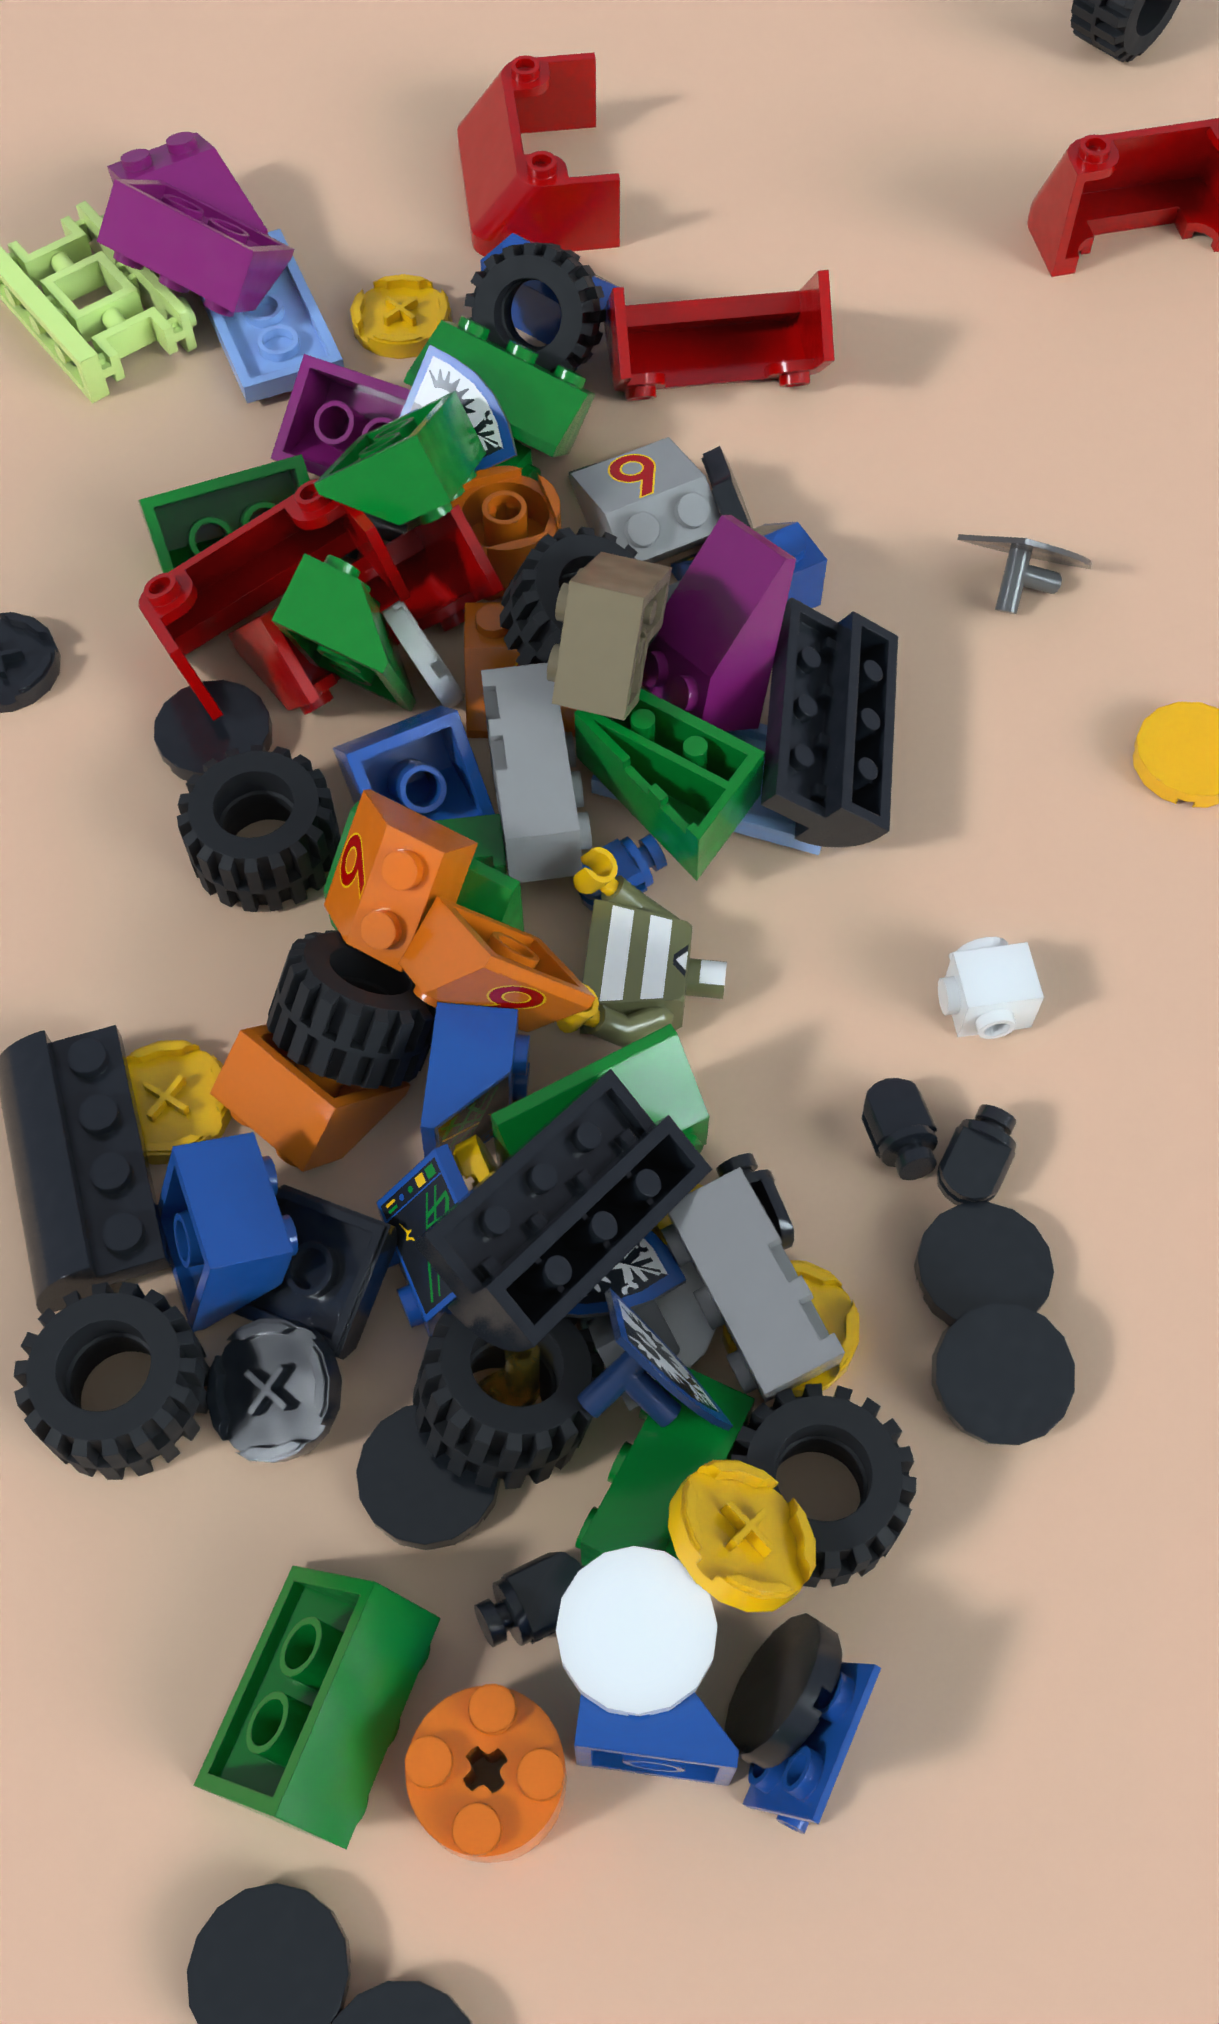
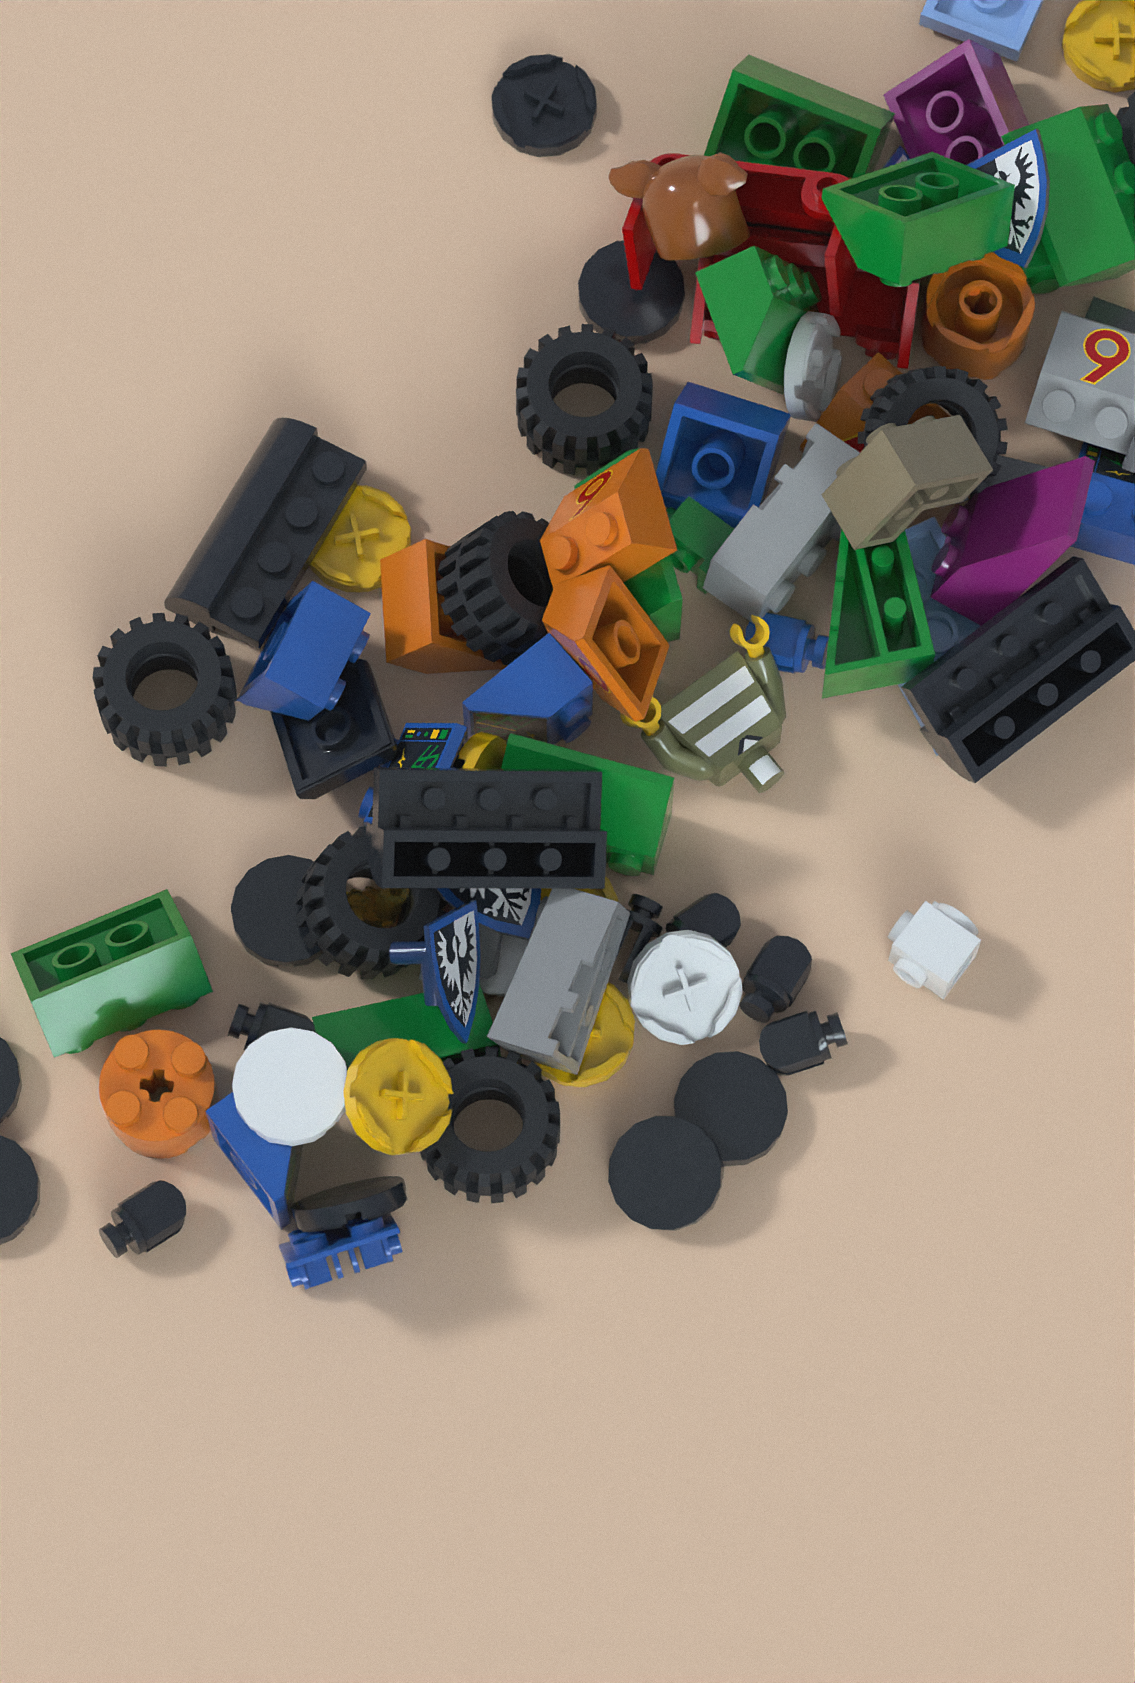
camera: 45 degrees right, 10 degrees up
black tile [206,1318,342,1463] -> none
none -> black arm [99,1180,186,1258]
none -> dark orange piece [608,153,750,260]
none -> white tile [627,930,742,1045]
none -> black arm [665,893,741,947]

